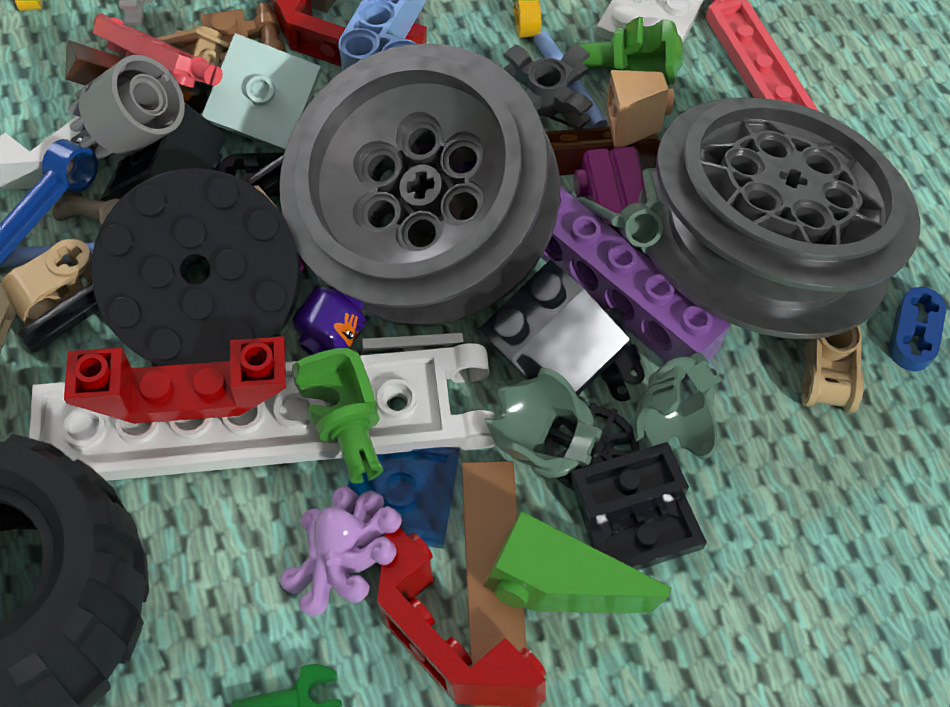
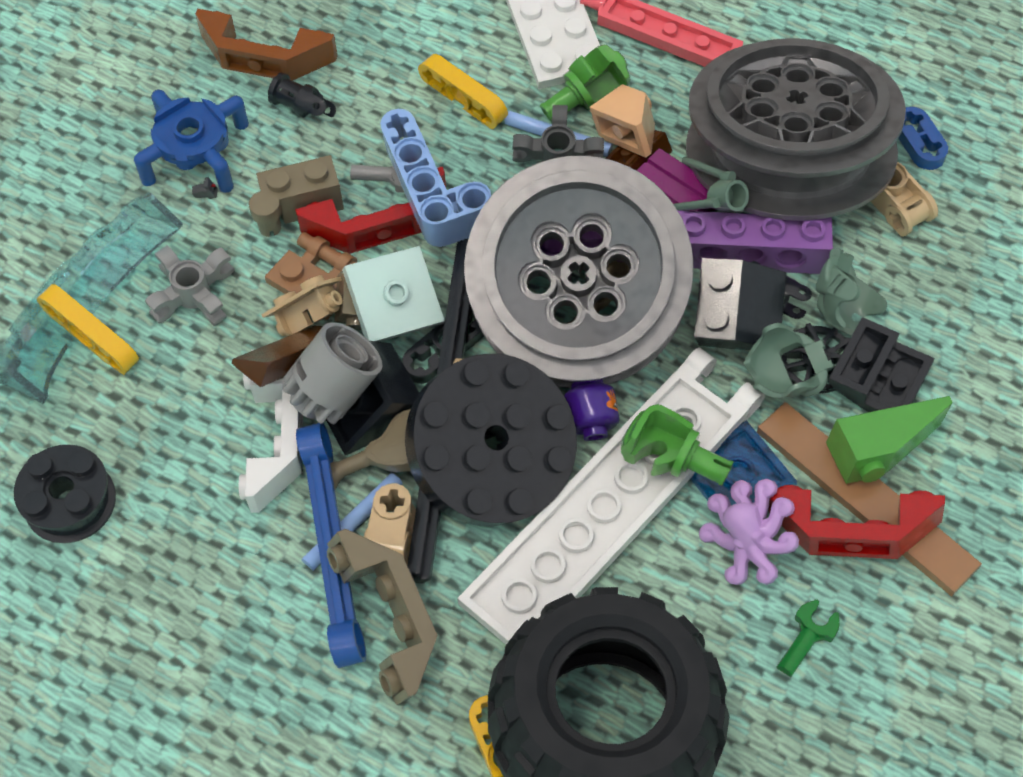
camera: 35 degrees left, 0 degrees up
red slope [64,336,286,424] -> none
coral plate [93,14,223,88] -> none
light grey piece [362,333,463,354] -> none

